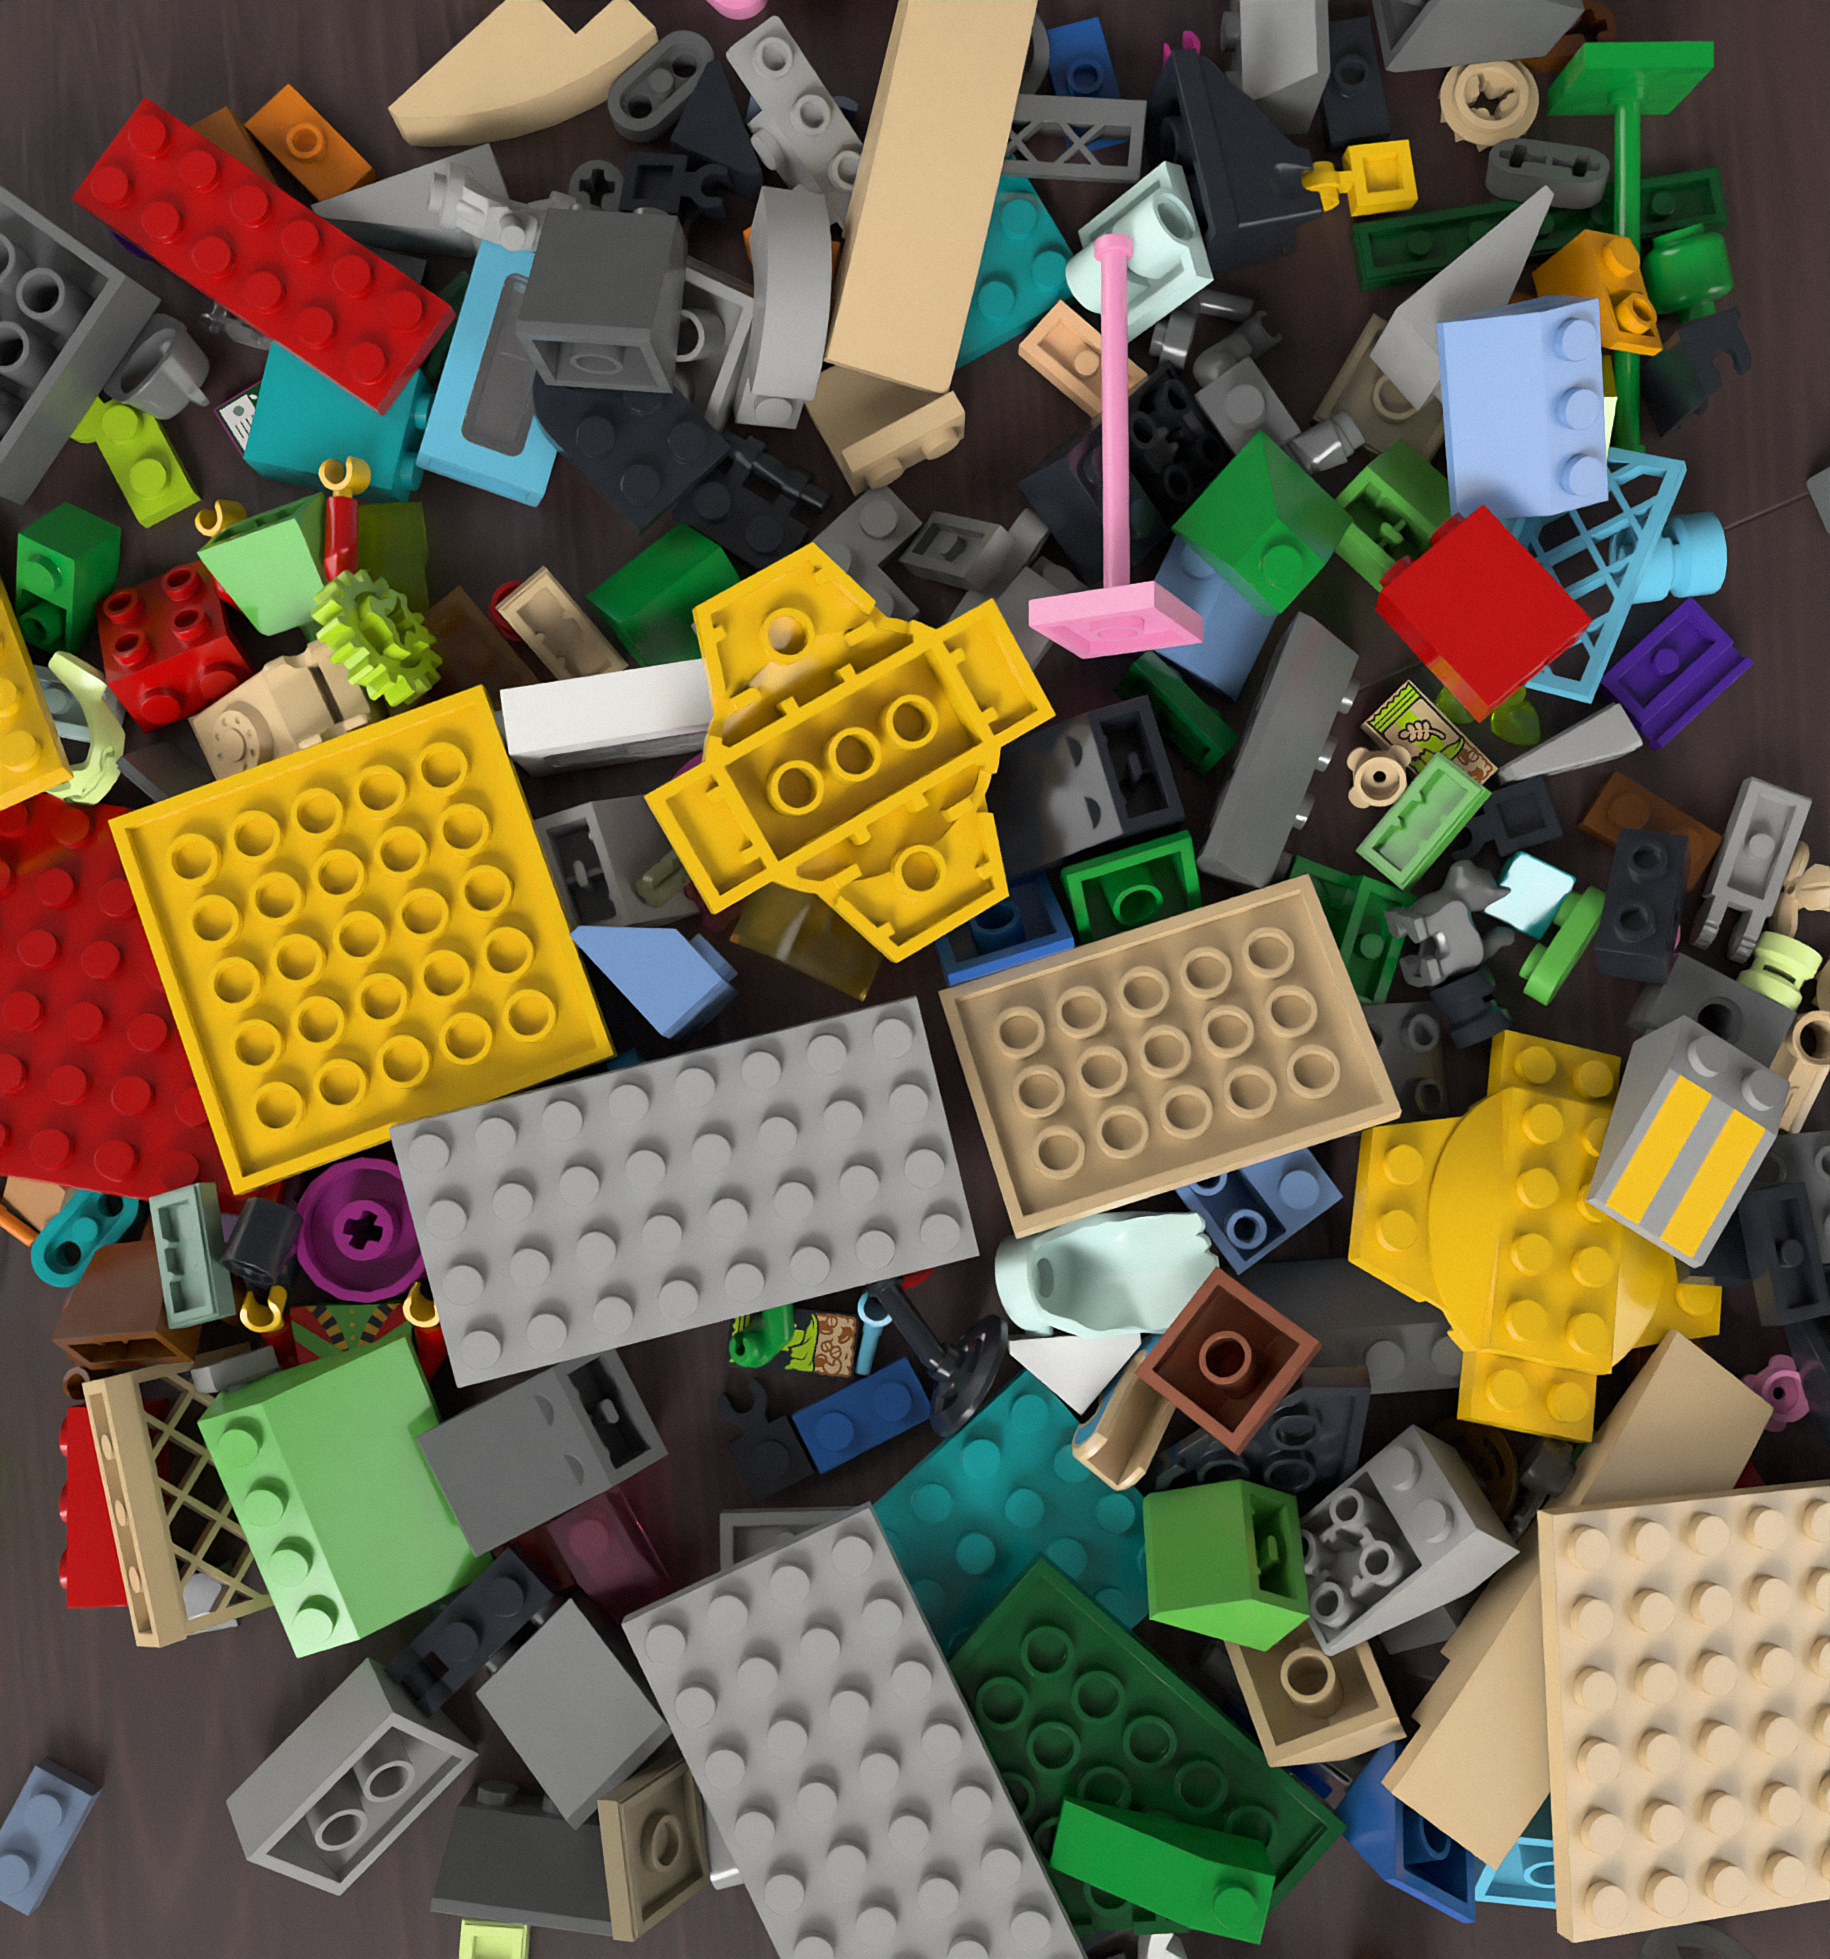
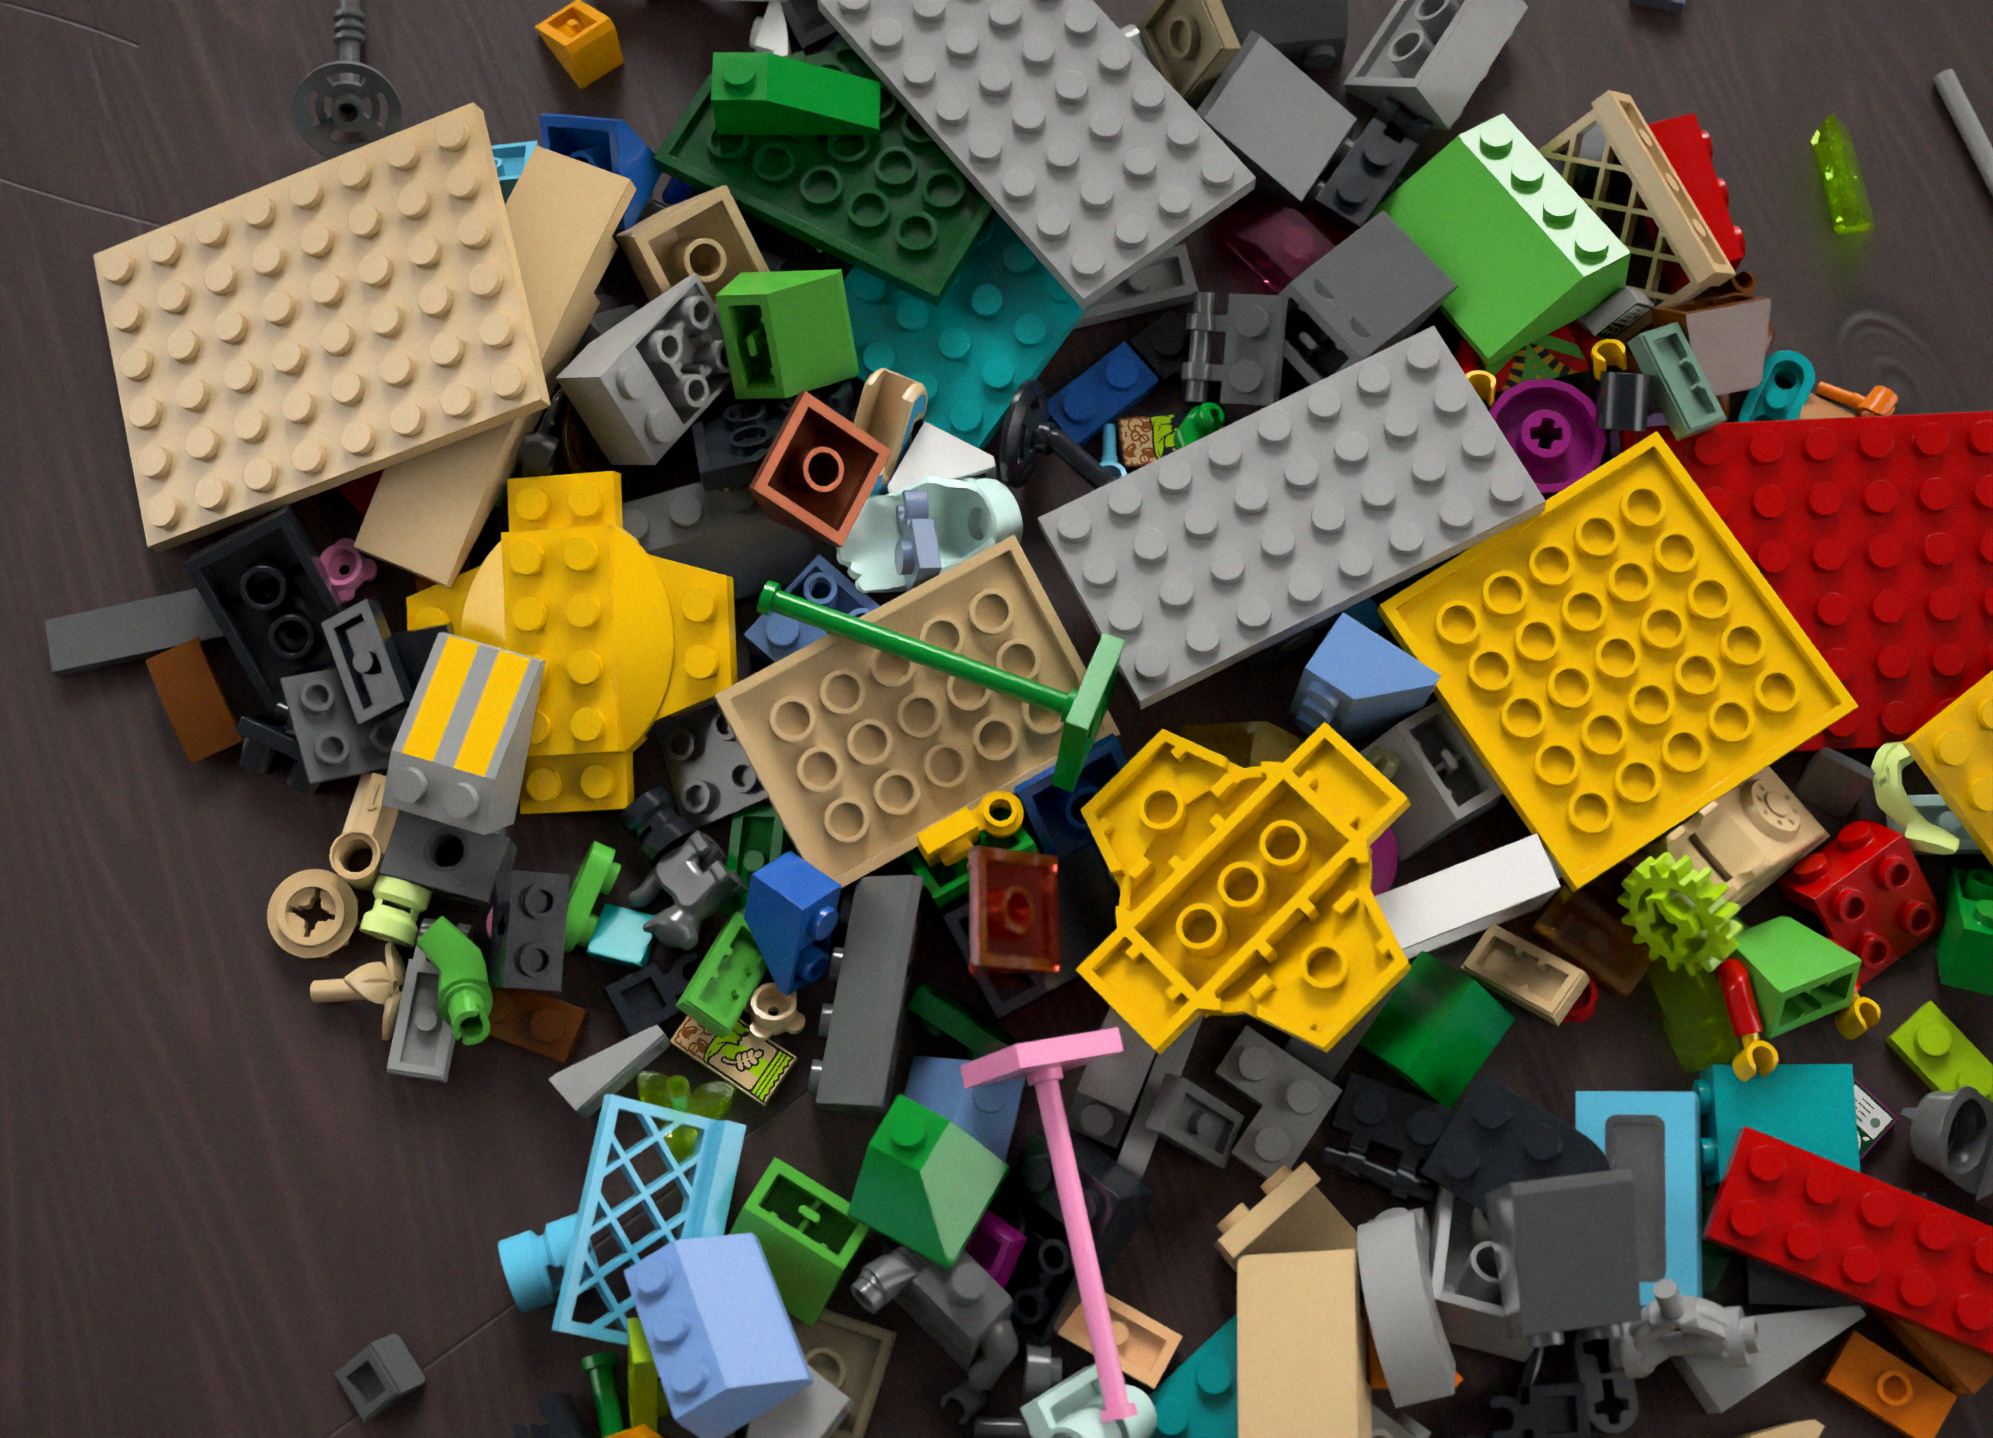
camera: 165 degrees right, 10 degrees down
red brick [1375,504,1593,723] -> none
dark purple plate [1596,596,1754,751] -> none
none -> bright green arm [416,916,493,1045]
none -> blue slope [744,851,842,996]
none -> green tile [757,580,1125,793]
none -> sand blue plate [895,490,942,592]
none -> yellow plate [916,791,1024,867]
none -> magenta tile [964,1209,1028,1289]
none -> clear red slope [967,845,1060,974]
none -> dark grey plate [1181,292,1288,407]

